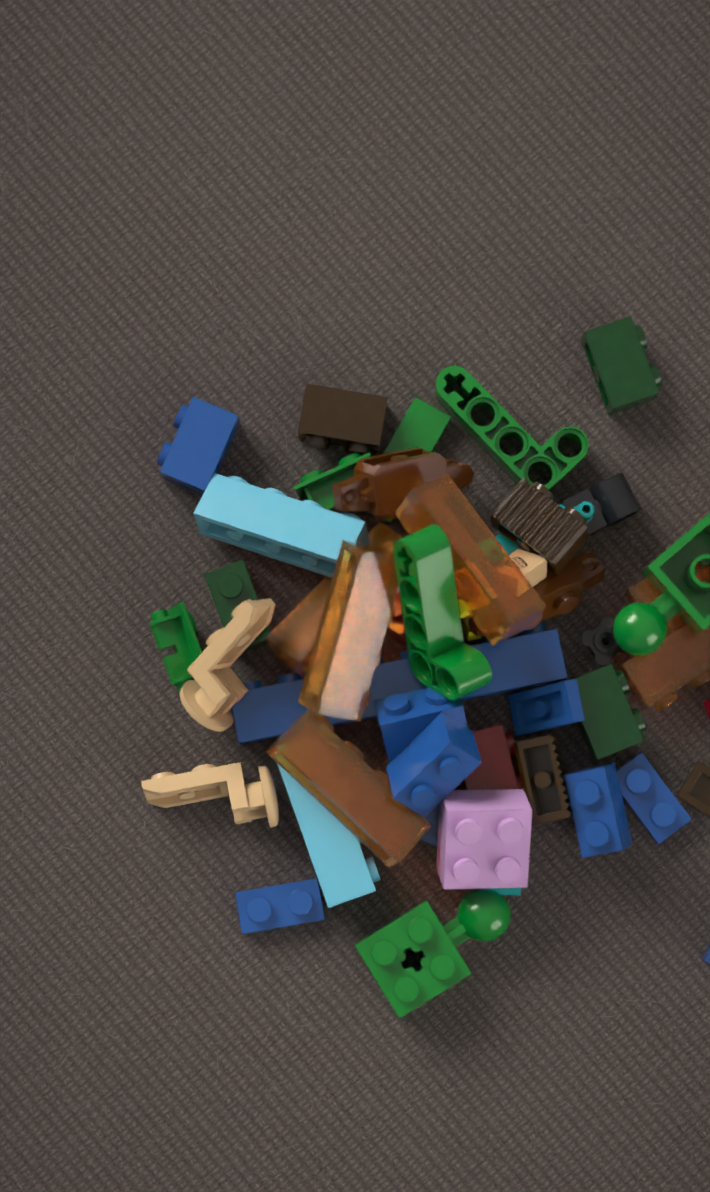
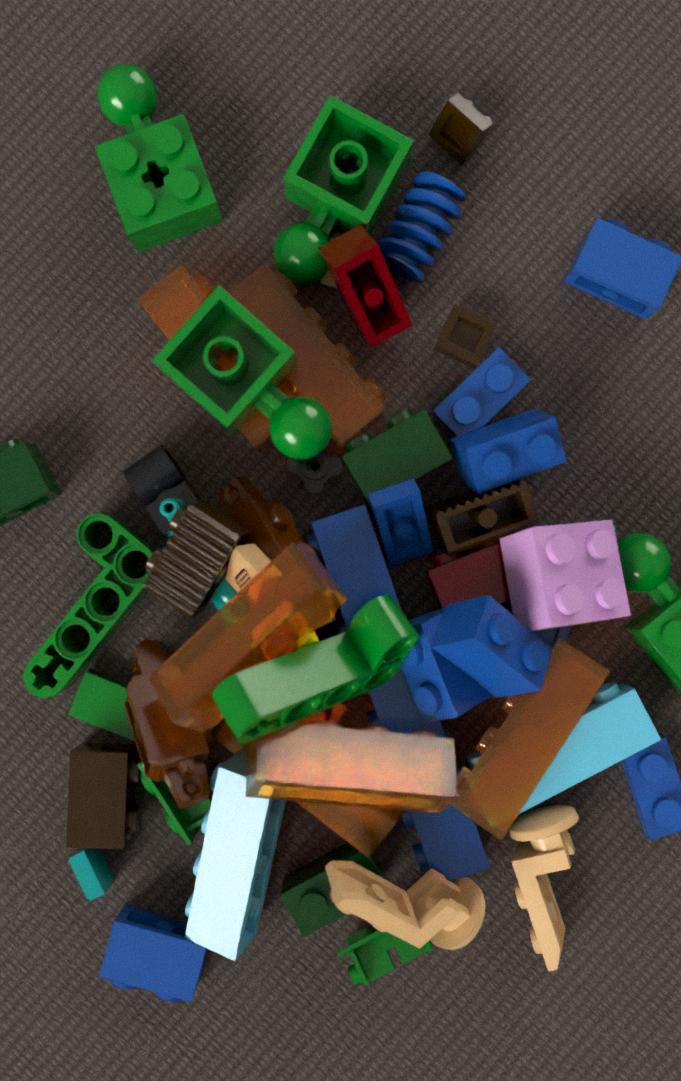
camera: 90 degrees left, 5 degrees up
none -> teal tile [68,848,115,901]

